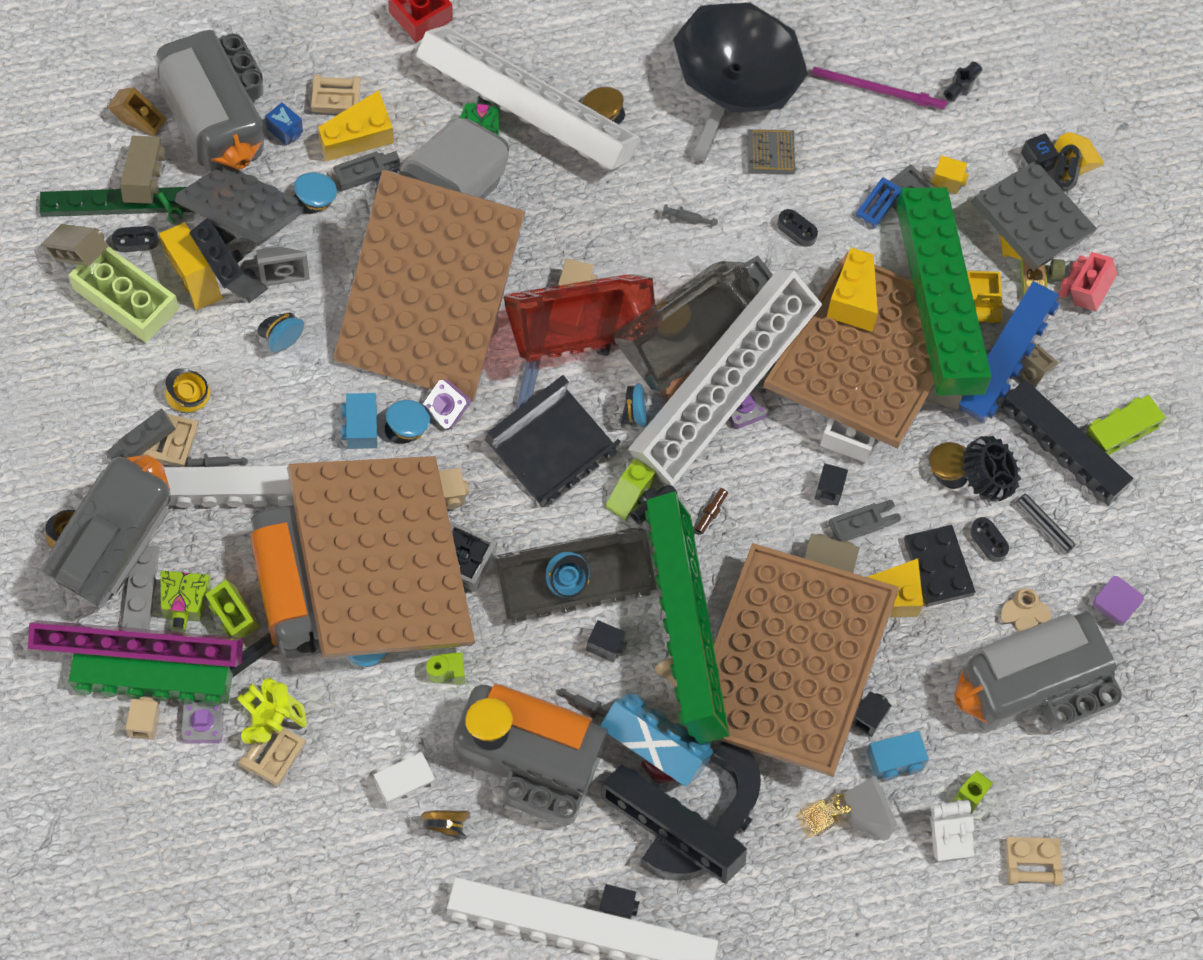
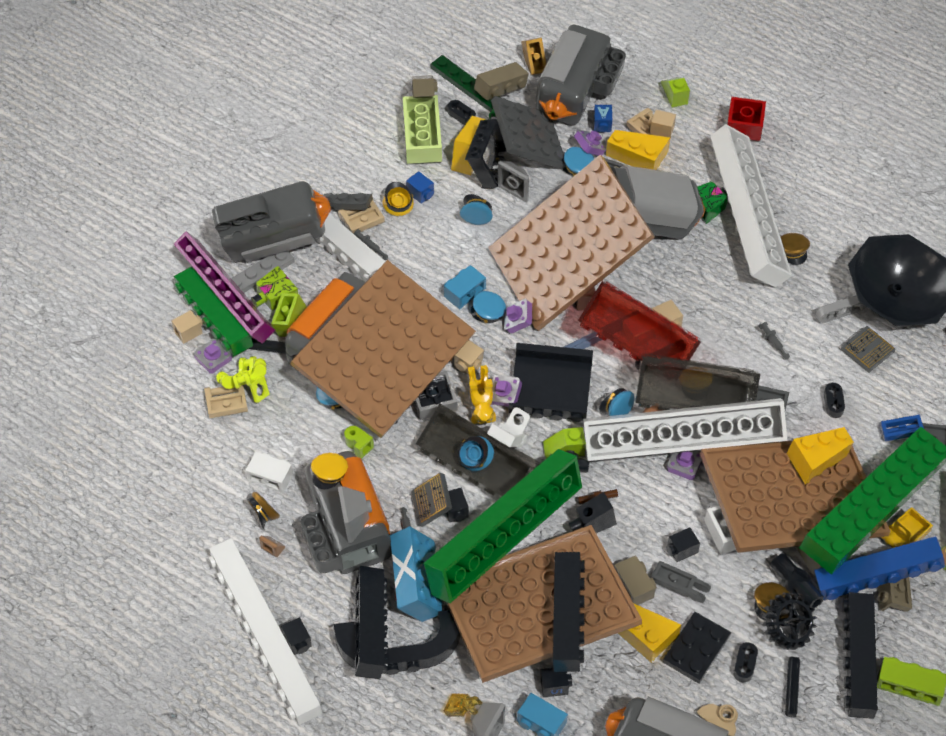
camera: 55 degrees right, 10 degrees down
none -> medium nougat slope [259,535,285,557]
none -> light grey slope [338,486,372,543]
none -> blue brick [406,171,434,204]
none -> dark grey tile [411,472,452,527]
none -> yellow animal [468,365,496,424]
none -> white piece [487,407,530,448]
none -> piece [492,375,522,407]
none -> black brick [553,552,585,672]
none -> black torso [568,492,617,533]
none -> medium lavender piece [574,130,606,156]
none -> tan brick [648,110,676,138]
none -> lime slope [661,77,690,107]
none -> black piece [771,554,824,609]

